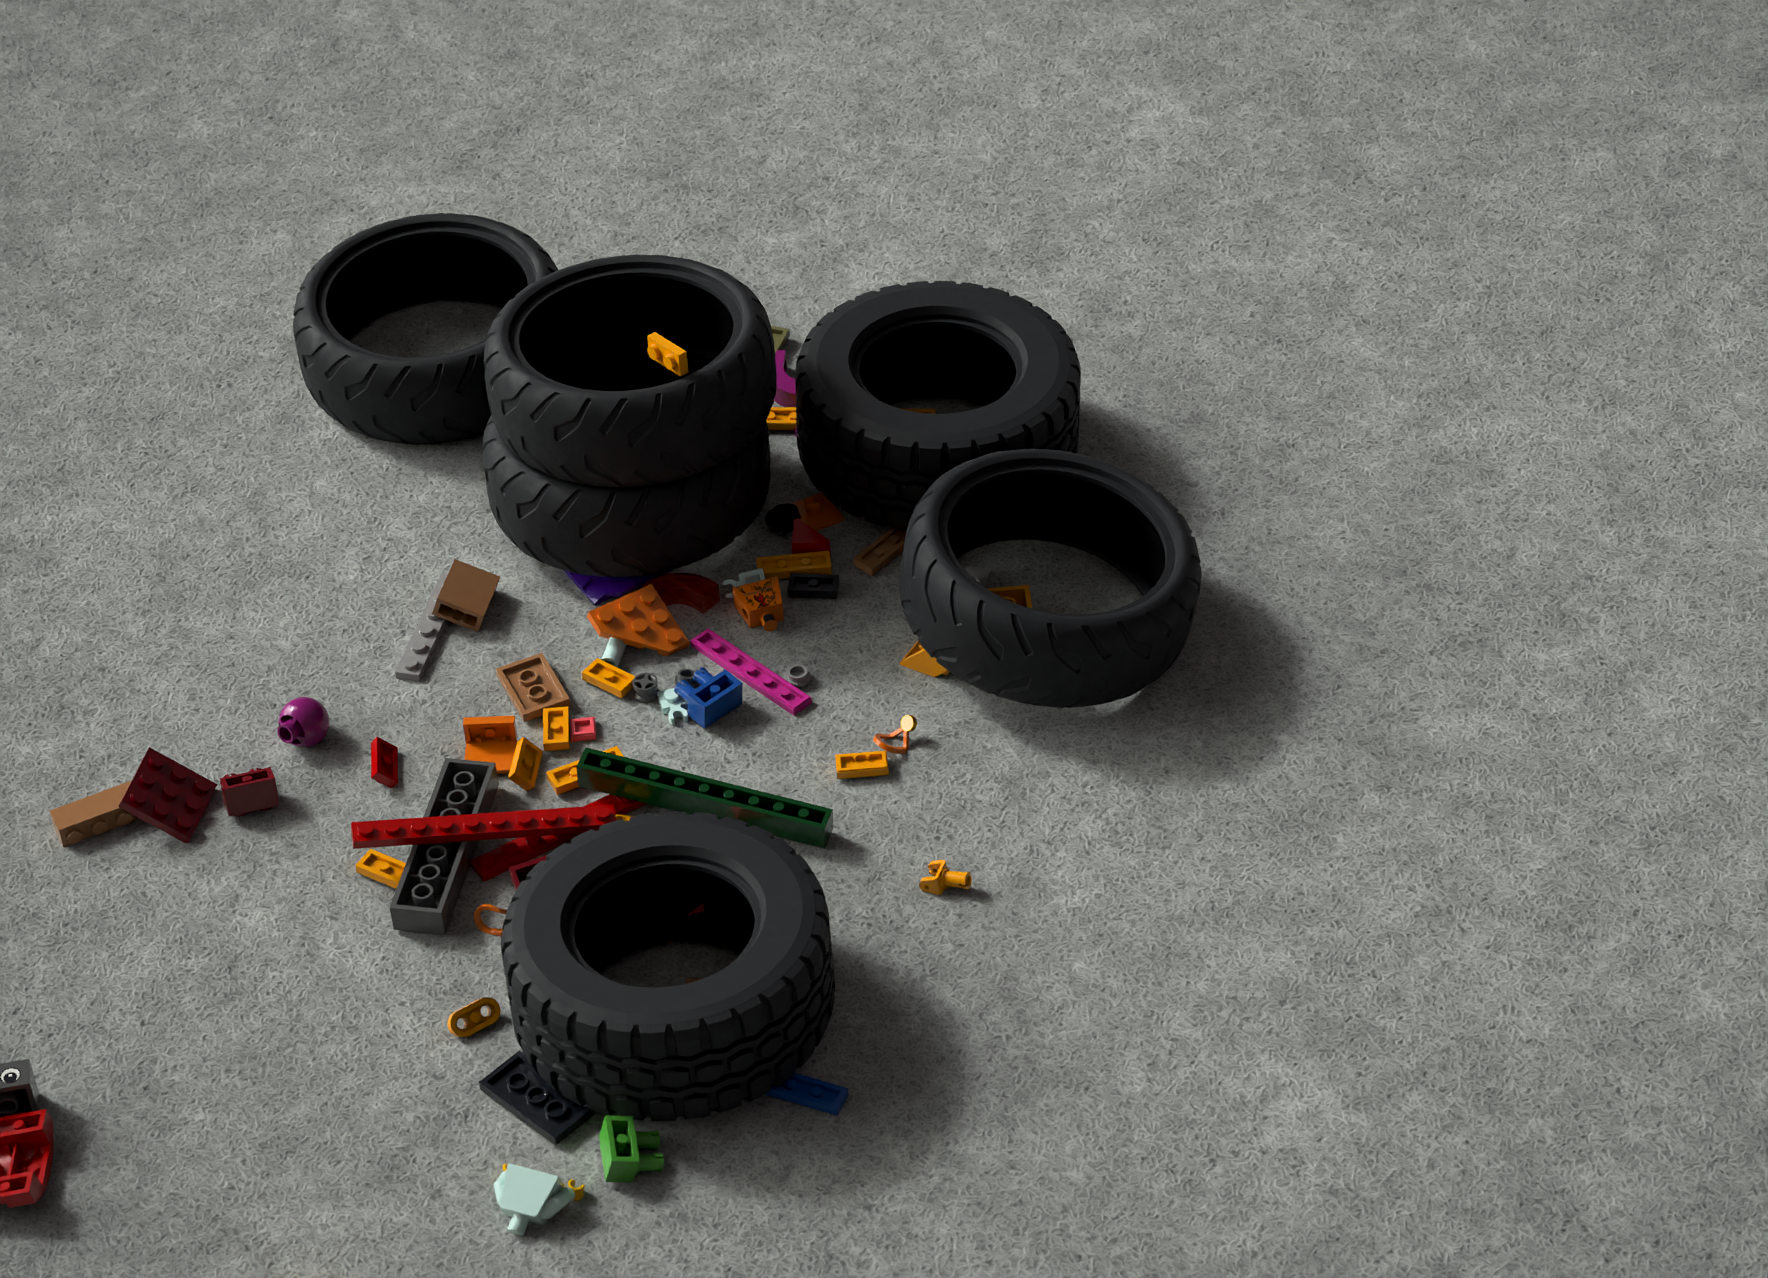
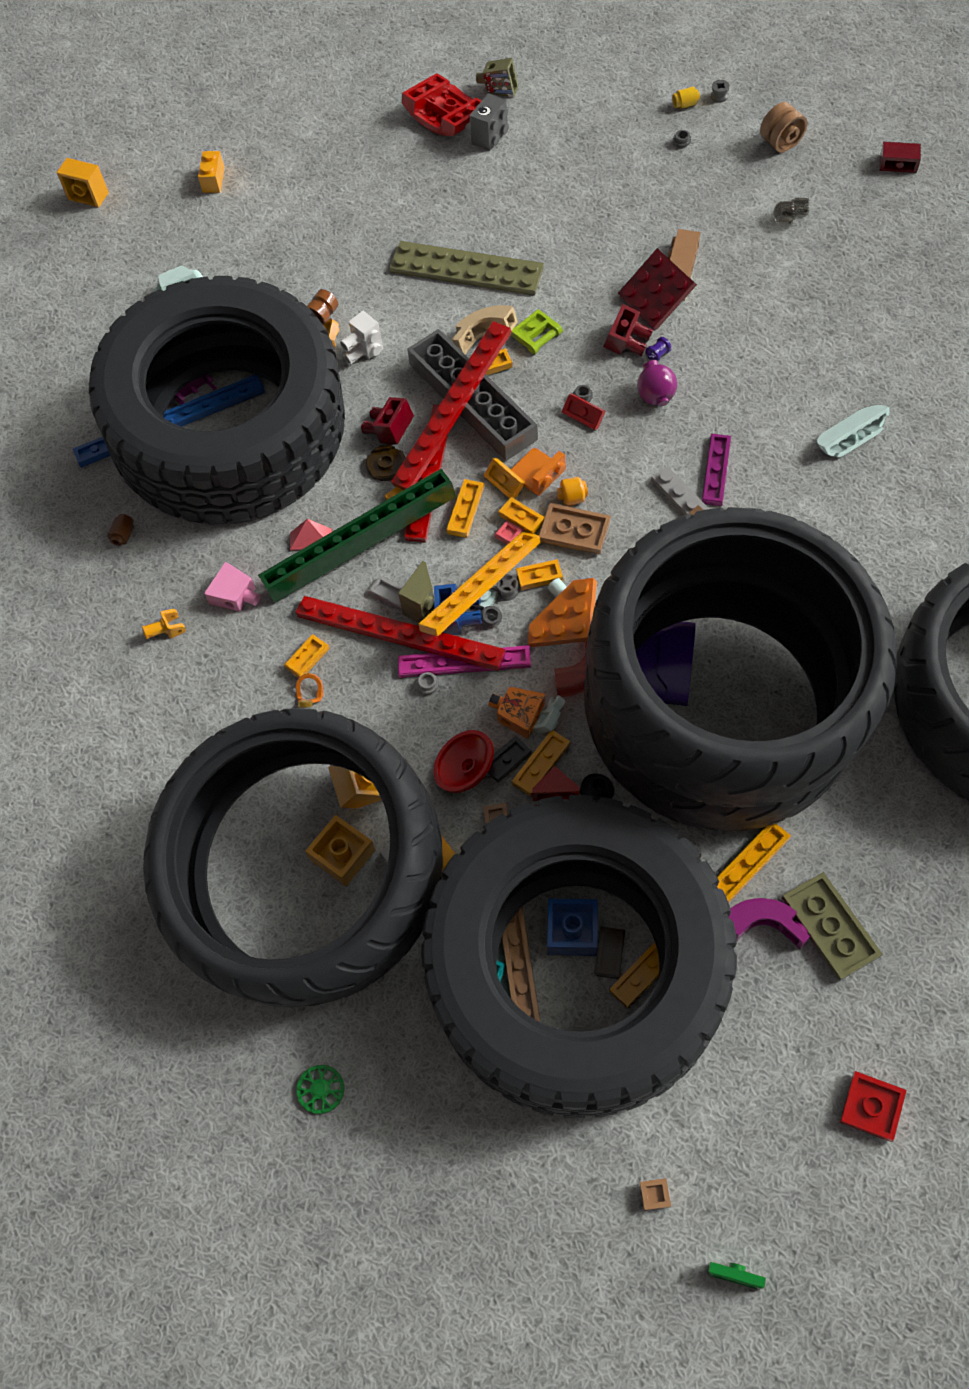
camera: 135 degrees right, 20 degrees up
orange piece [473,904,507,936] -> none
light orange plate [647,332,688,376] -> none
none -> reddish brown brick [107,514,134,546]
none -> bright pink torso [204,562,261,612]
none -> red plate [296,596,506,671]
none -> green wheel [297,1065,345,1114]
none -> dark orange wheel [307,289,339,325]
none -> white brick [340,311,383,365]
none -> light grey tile [368,576,402,611]
none -> olive plate [390,241,544,295]
none -> olive slope [398,561,435,623]
none -> light orange plate [419,532,540,636]
none -> red dish [433,730,494,793]
none -> tan arch [452,305,518,354]
none -> lime plate [511,309,563,355]
none -> light orange head [556,477,588,506]
none -> dark grey plate [573,385,593,402]
none -> dark purple bush [645,337,672,361]
none -> magenta tile [702,433,731,506]
none -> green plate [707,1262,766,1290]
none -> light aqua brick [817,405,890,457]
none -> red plate [839,1071,907,1143]

